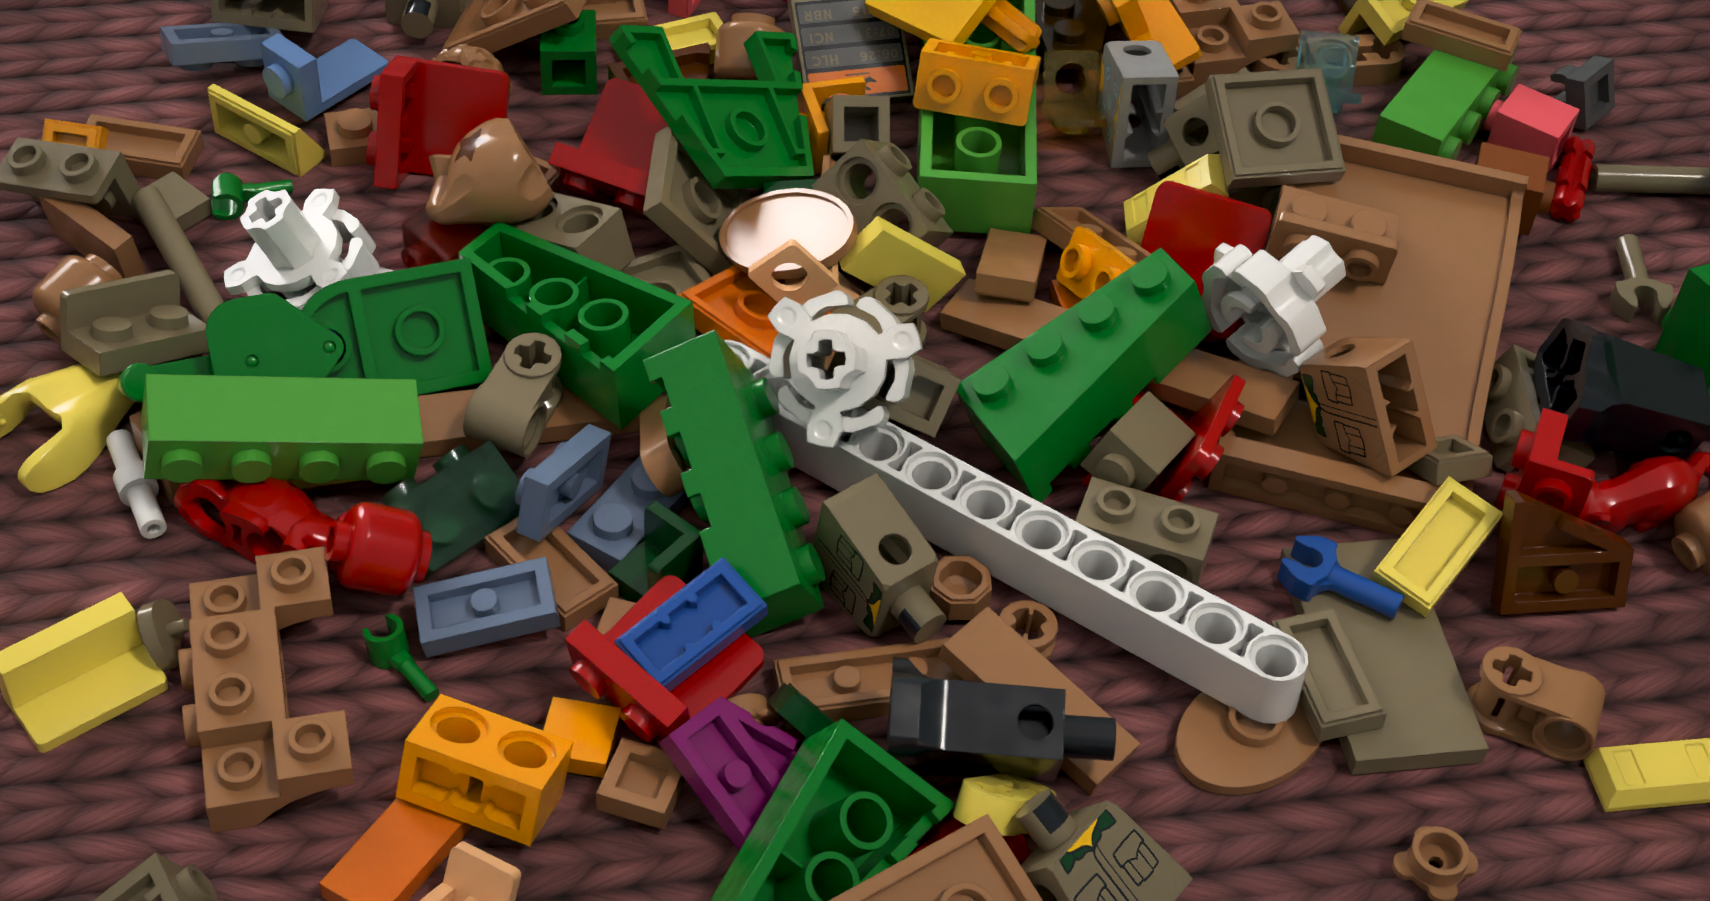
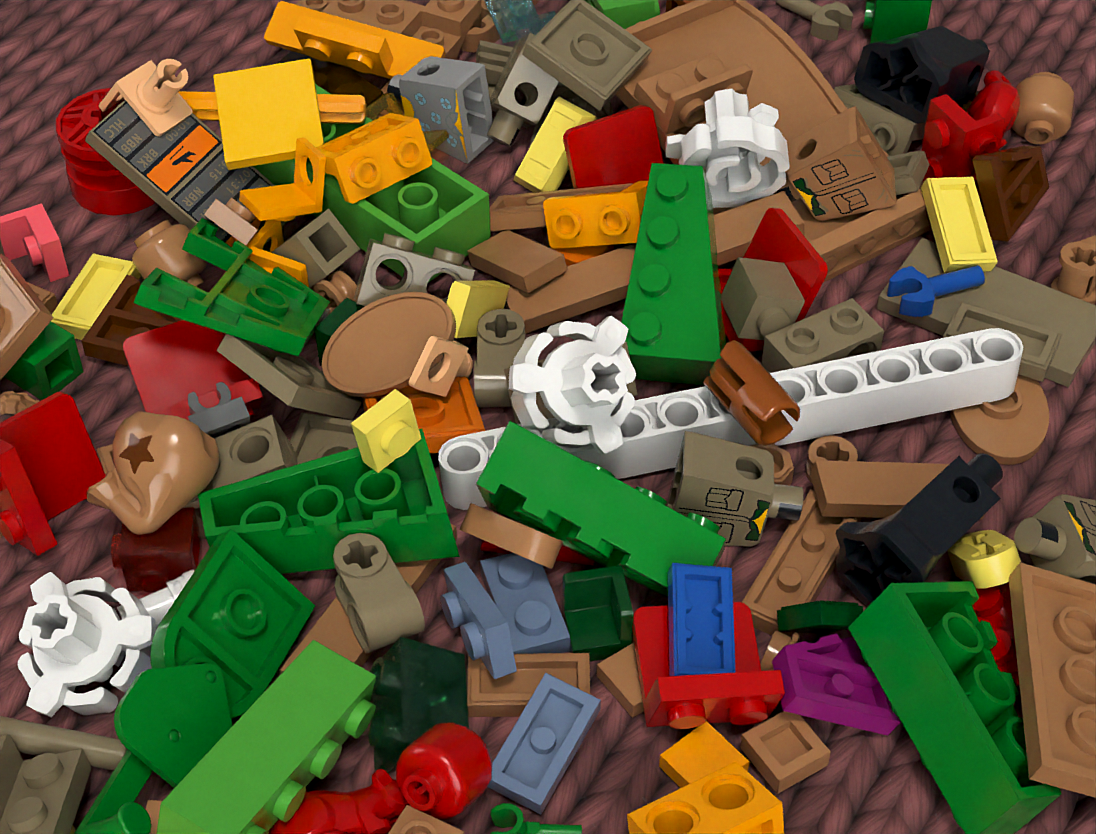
camera: 45 degrees left, 0 degrees up
none -> dark grey tile [188,382,250,439]
none -> plate [204,197,258,245]
none -> light orange bracket [239,138,326,221]
none -> light yellow plate [351,389,422,473]
none -> dark orange arm [703,340,800,446]

